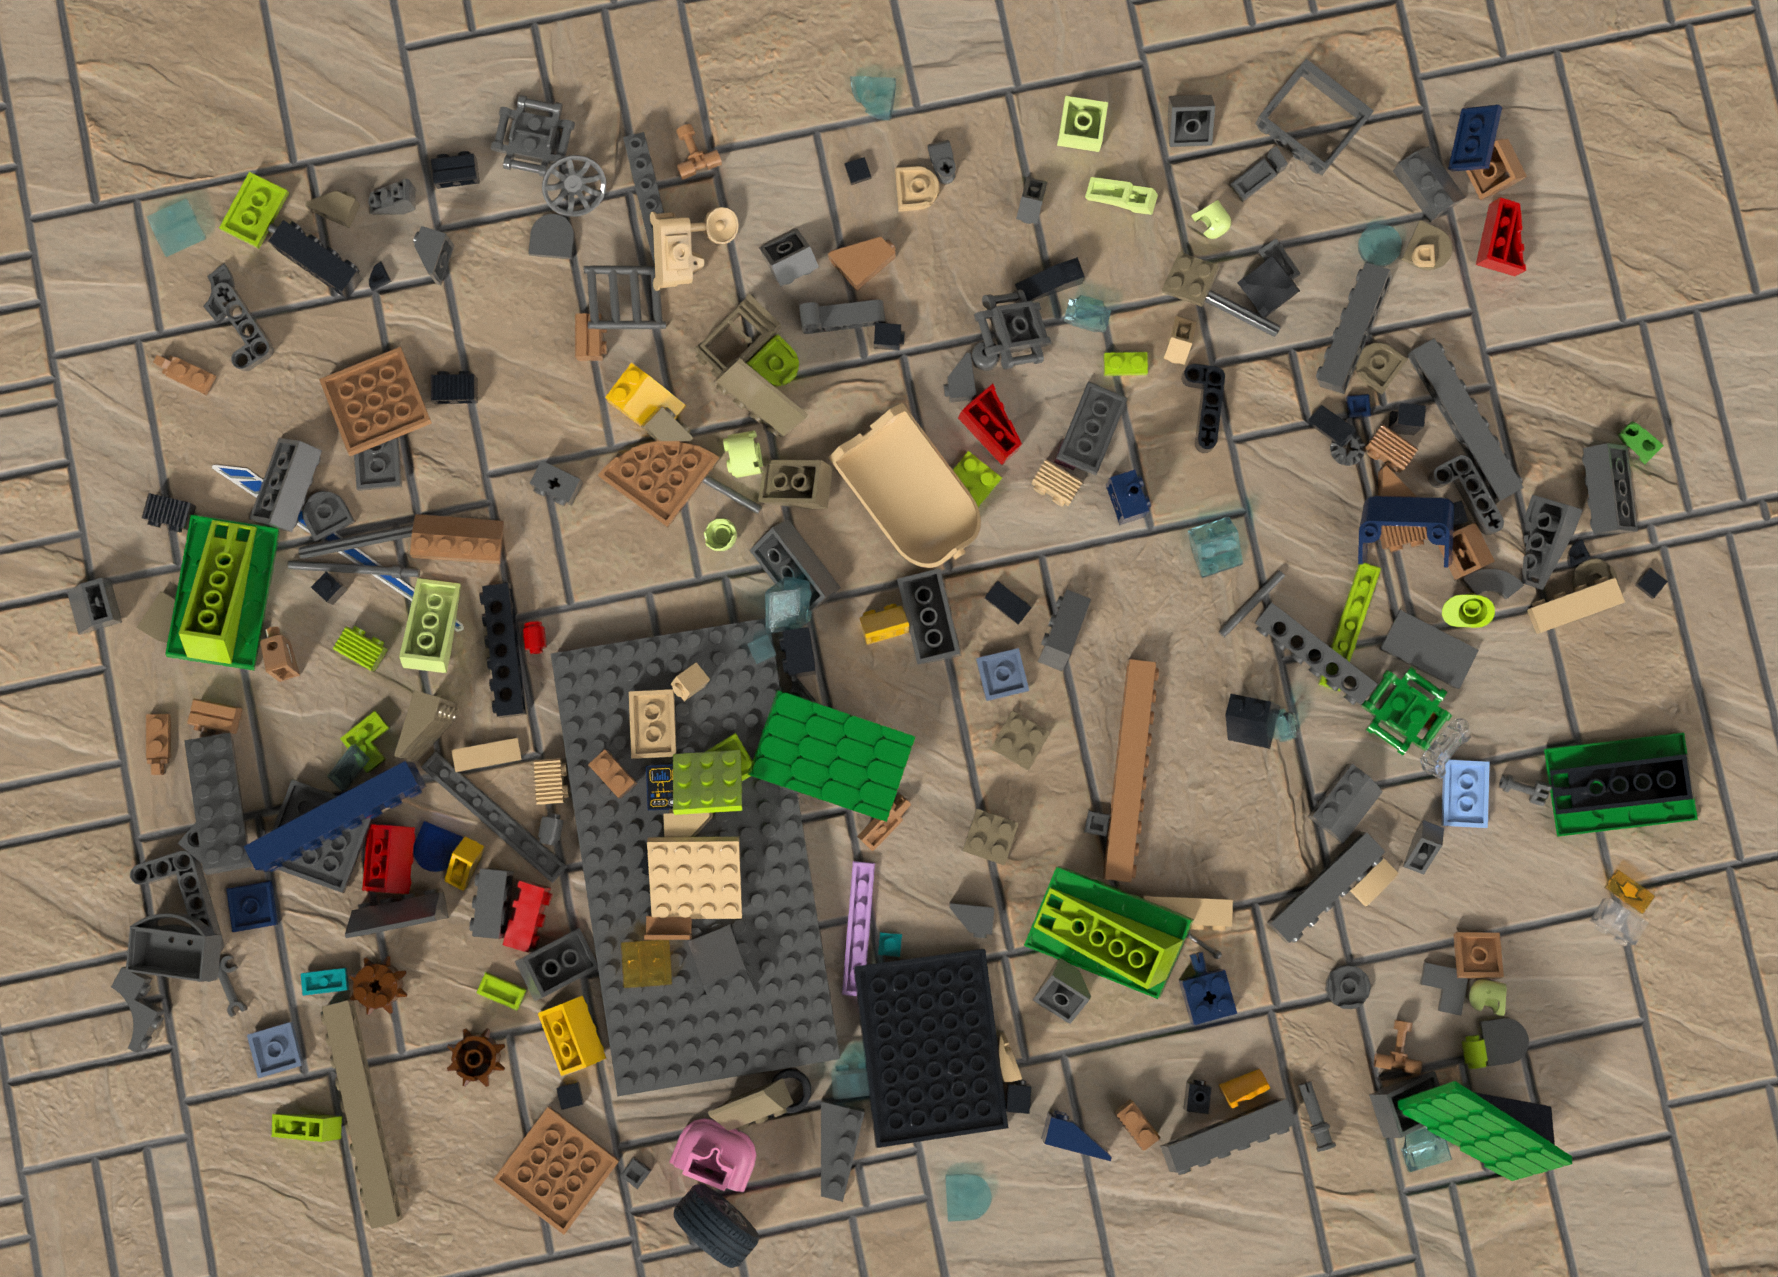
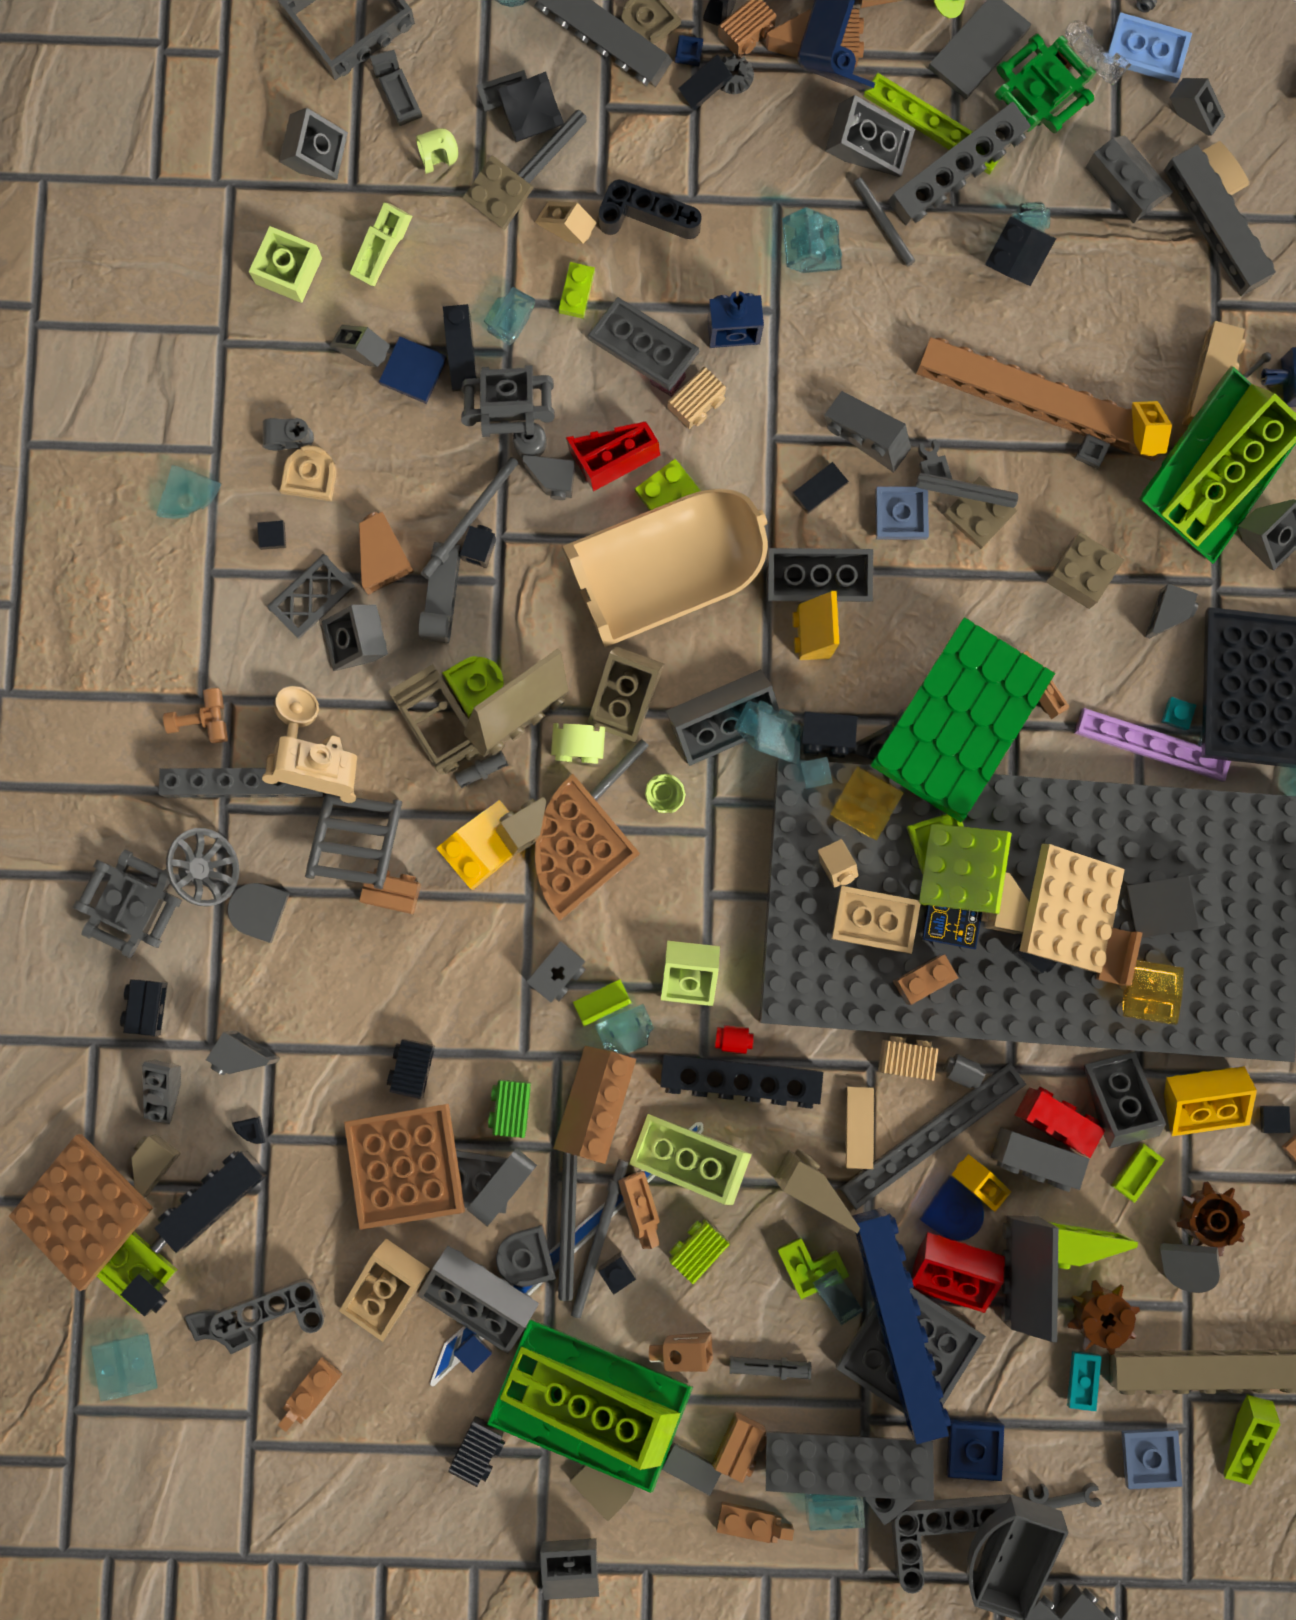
camera: 80 degrees left, 0 degrees up
none -> medium nougat plate [9,1134,153,1291]
none -> black brick [120,1269,171,1317]
none -> dark grey window [267,553,355,639]
none -> tan slope [339,1239,430,1342]
none -> dark blue tile [379,336,447,404]
none -> dark grey bar [420,457,518,579]
none -> dark grey pin [454,751,509,788]
none -> dark blue tile [454,1333,492,1373]
none -> dark grey beam [466,1148,537,1227]
none -> bright green brick [488,1079,531,1138]
none -> lime panel [573,979,632,1027]
none -> clear light blue slope [595,1004,654,1055]
none -> medium nougat hinge [618,1171,660,1249]
none -> yellowish green slope [661,941,720,1006]
none -> dark grey tile [662,1443,721,1496]
none -> dark grey pin [729,1356,812,1380]
none -> clear light blue brick [805,1494,865,1531]
none -> dark grey slope [825,95,915,177]
none -> clear yellow slope [830,766,904,841]
none -> dark grey axle [916,473,1018,508]
none -> dark grey plate [918,439,952,479]
none -> lime slope [1049,1222,1138,1269]
none -> yellow slope [1132,401,1172,456]
none -> dark grey tile [1160,1243,1221,1293]

